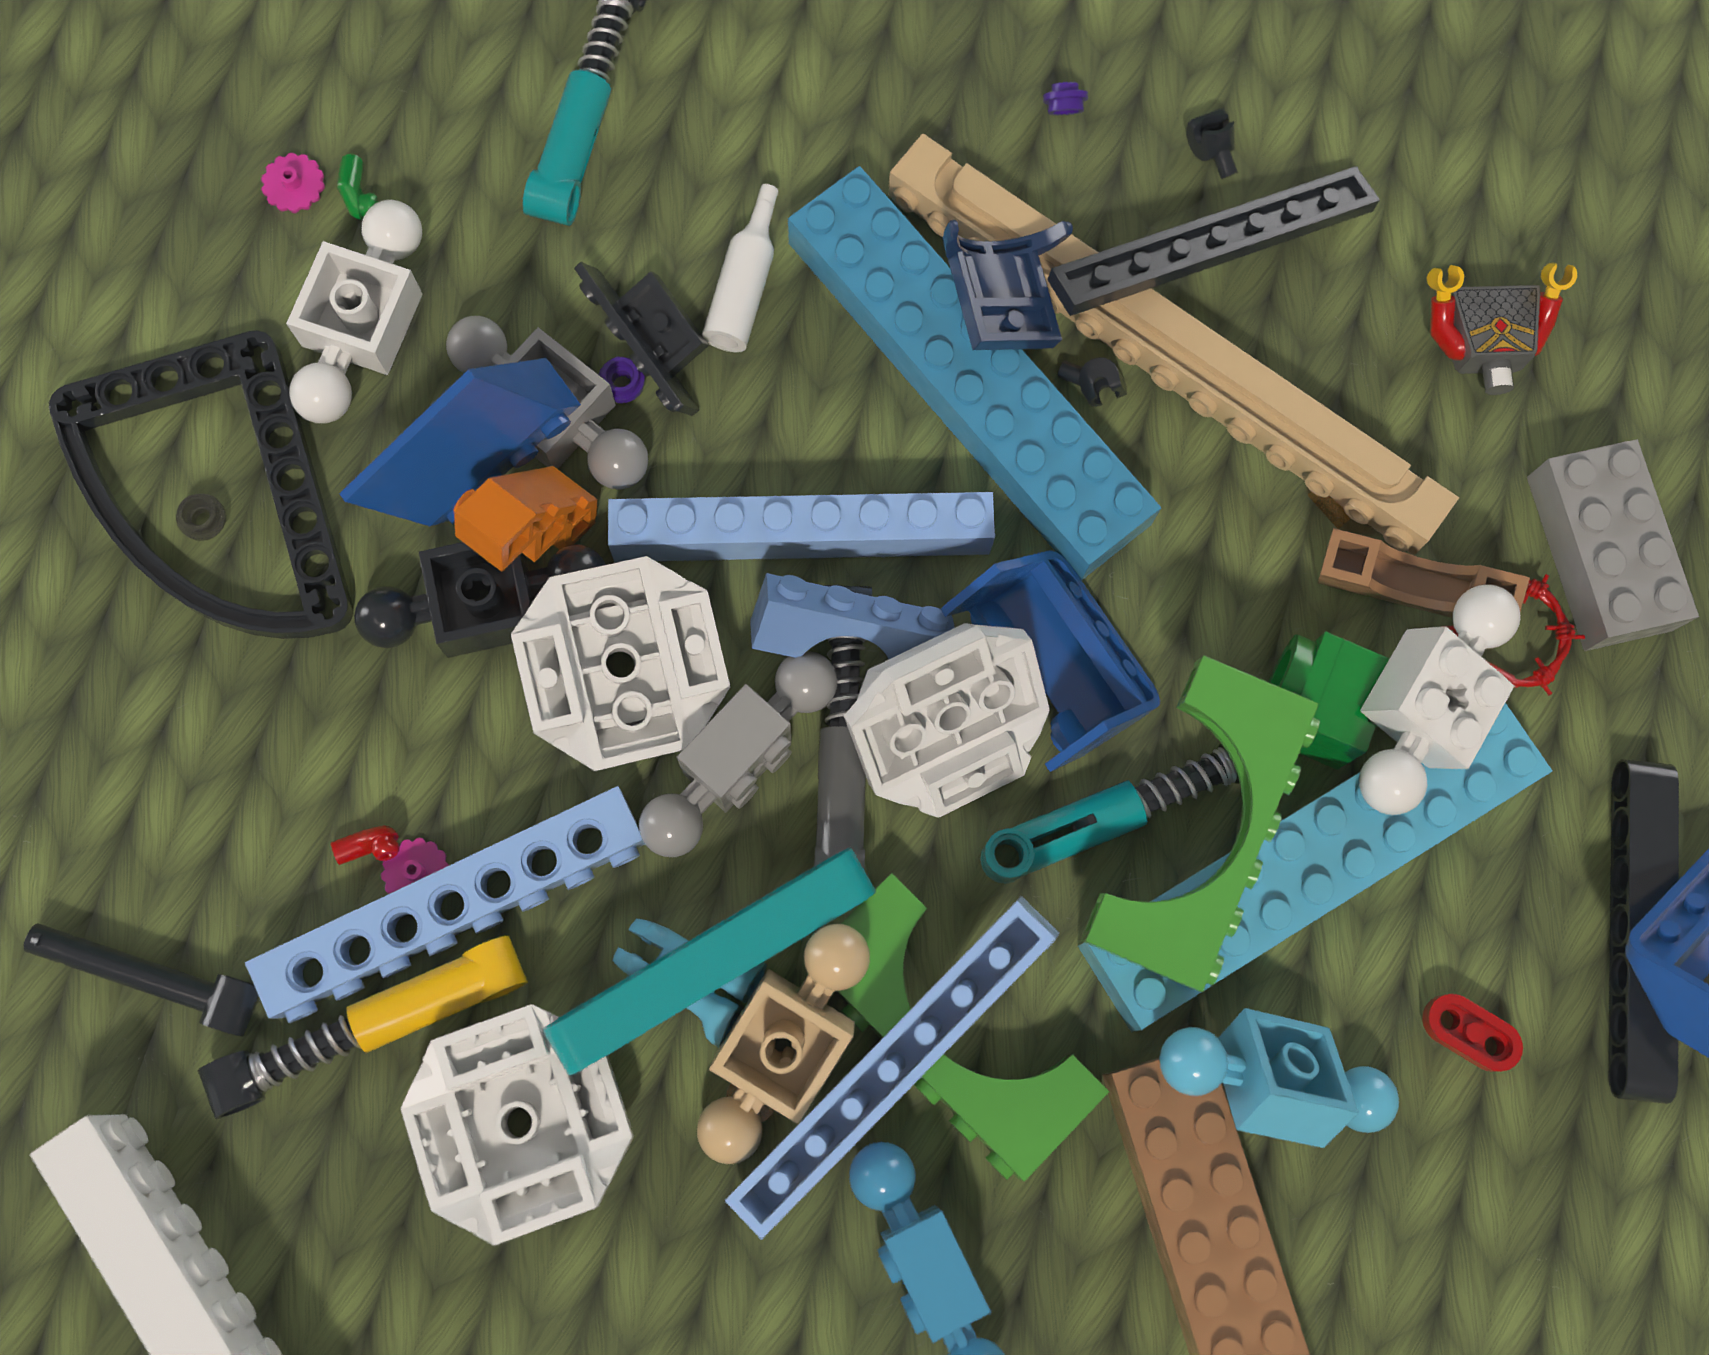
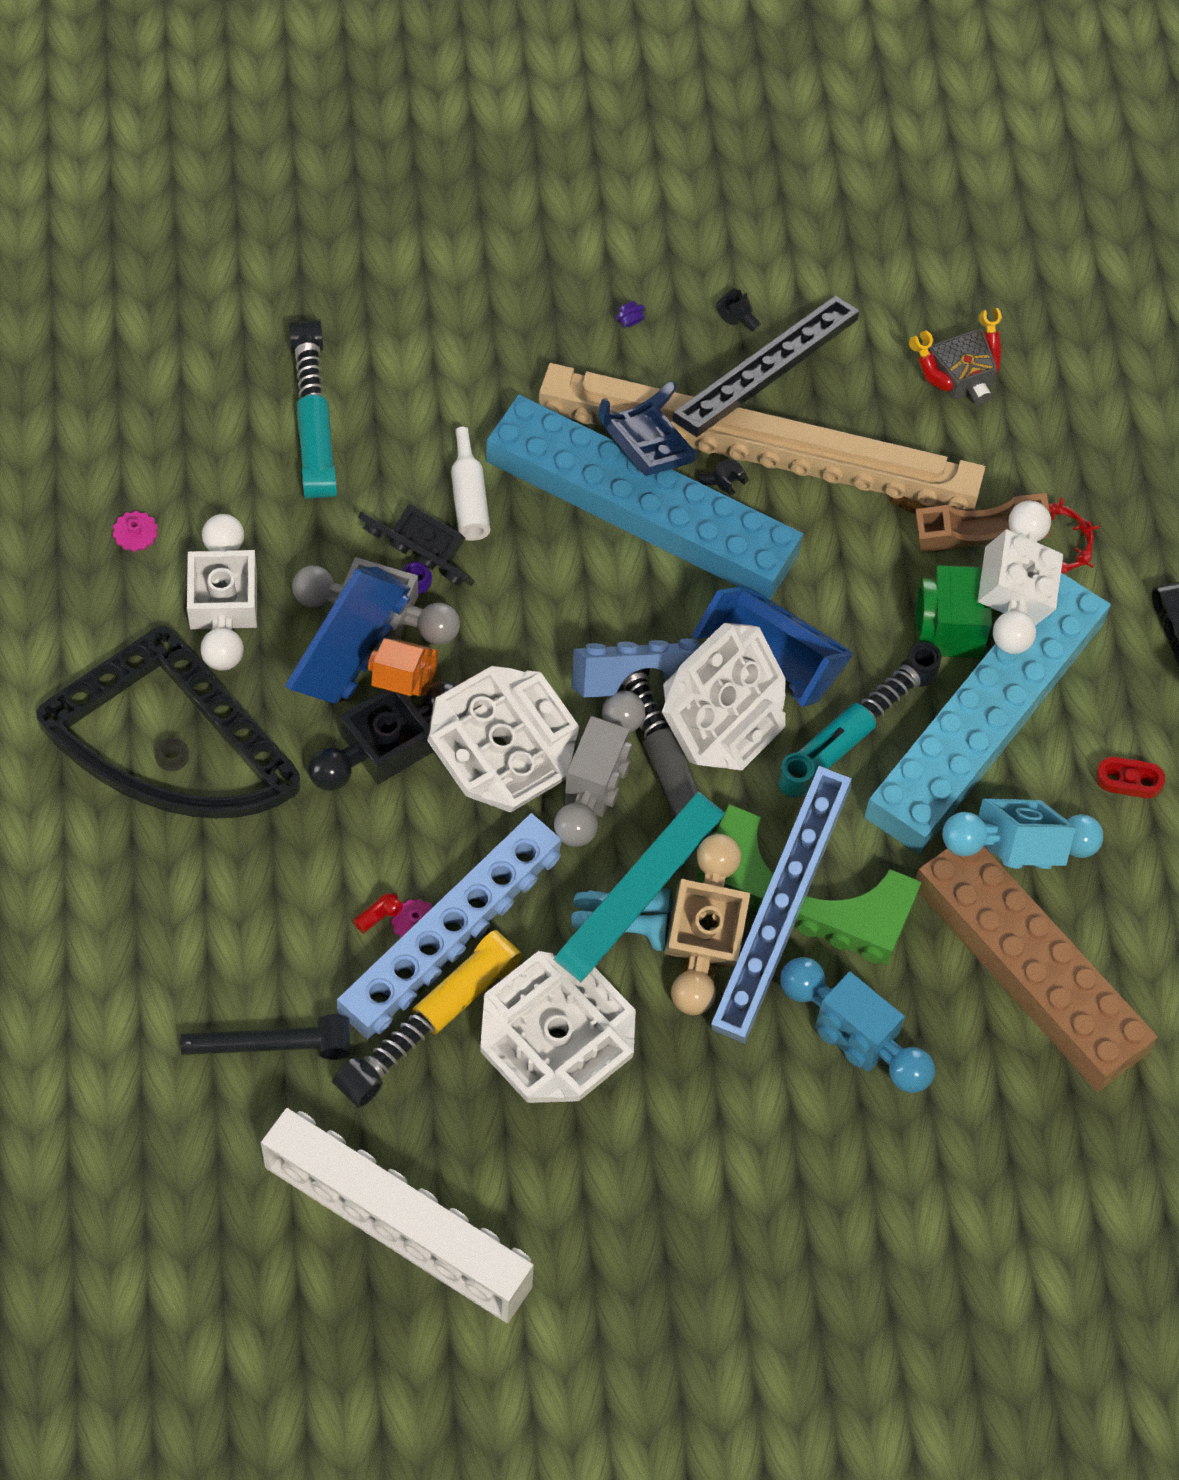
camera: 20 degrees left, 15 degrees down
green arm [337,154,378,221] -> none
light blue brick [608,492,995,562] -> none
bright green arch [1080,655,1320,992] -> none
light grey brick [1527,439,1699,651] -> none

